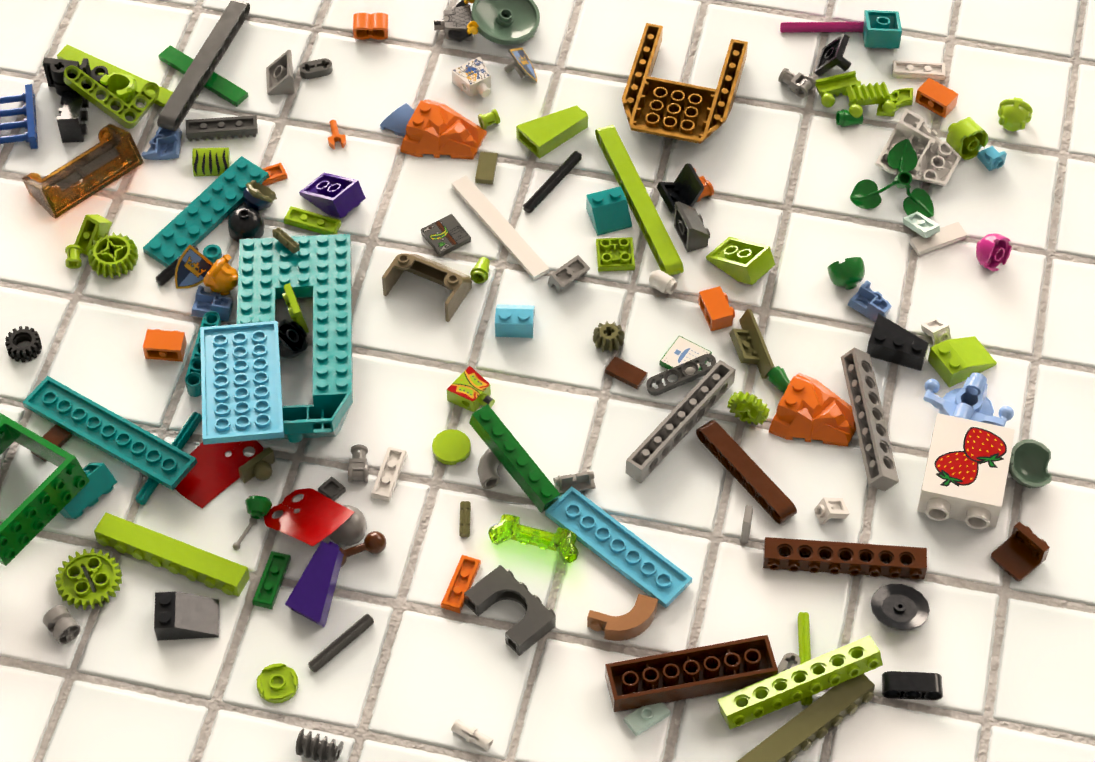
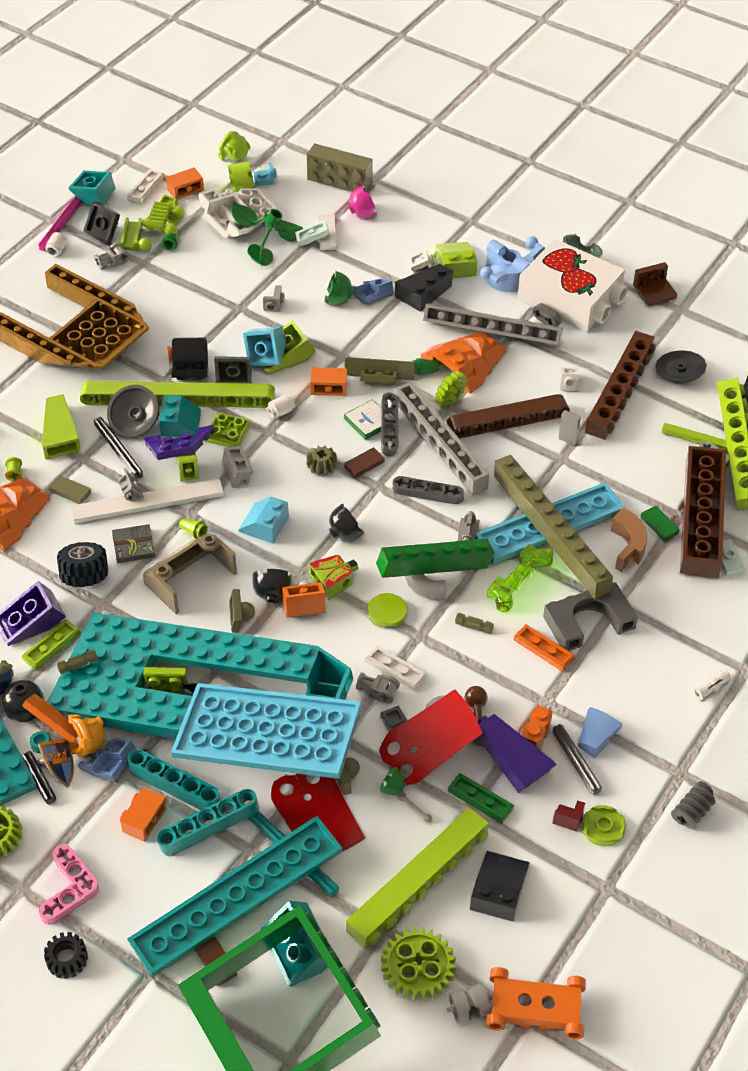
camera: 70 degrees left, 5 degrees down
none -> orange tile [22,694,79,743]
none -> bright pink beam [39,845,99,925]
none -> white brick [46,232,67,257]
none -> black wheel [57,542,108,587]
none -> dark grey dish [107,385,159,438]
none -> light grey hinge [119,468,144,501]
none -> dark purple wing [144,425,215,460]
none -> teal beam [156,789,259,856]
none -> lime slope [176,453,199,481]
none -> olive tile [229,589,255,633]
none -> medium azure slope [243,326,286,367]
none -> black cylinder [252,569,292,603]
none -> light grey bracket [263,285,285,312]
none -> orange brick [282,582,326,618]
none -> olive brick [307,143,373,192]
none -> black cylinder [329,503,365,542]
none -> dark grey beam [392,476,464,504]
none -> orange piece [486,967,586,1040]
none -> olive brick [494,454,613,599]
none -> orange brick [522,705,553,750]
none -> dark grey beam [532,303,561,326]
none -> dark red panel [552,800,586,832]
none -> medium blue slope [578,707,622,758]
none -> green tile [640,505,680,541]

